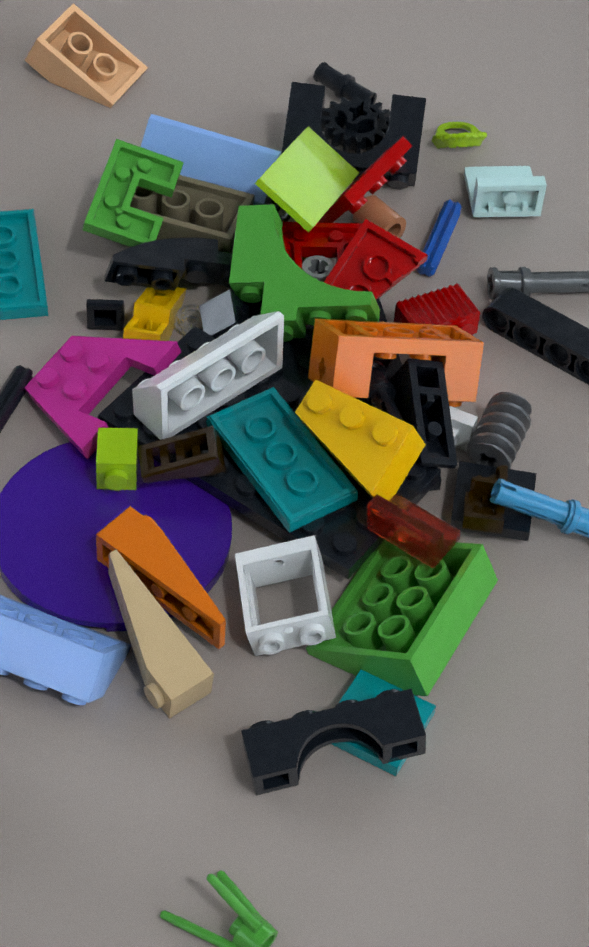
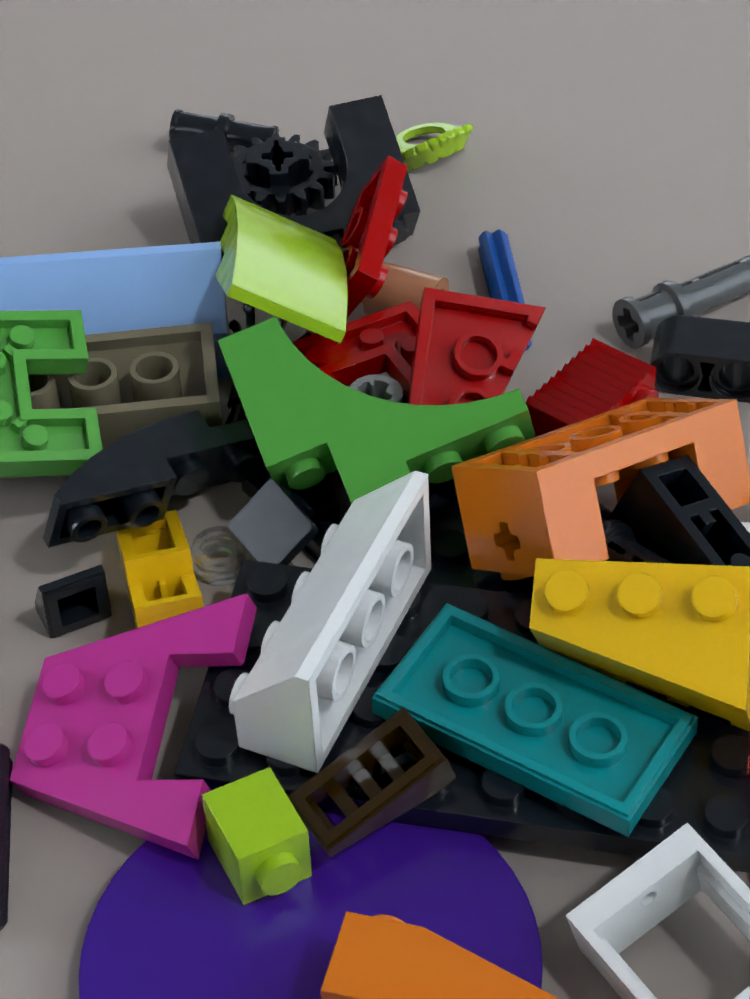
camera: 20 degrees left, 5 degrees down
light aqua bracket [464,166,547,218] -> none

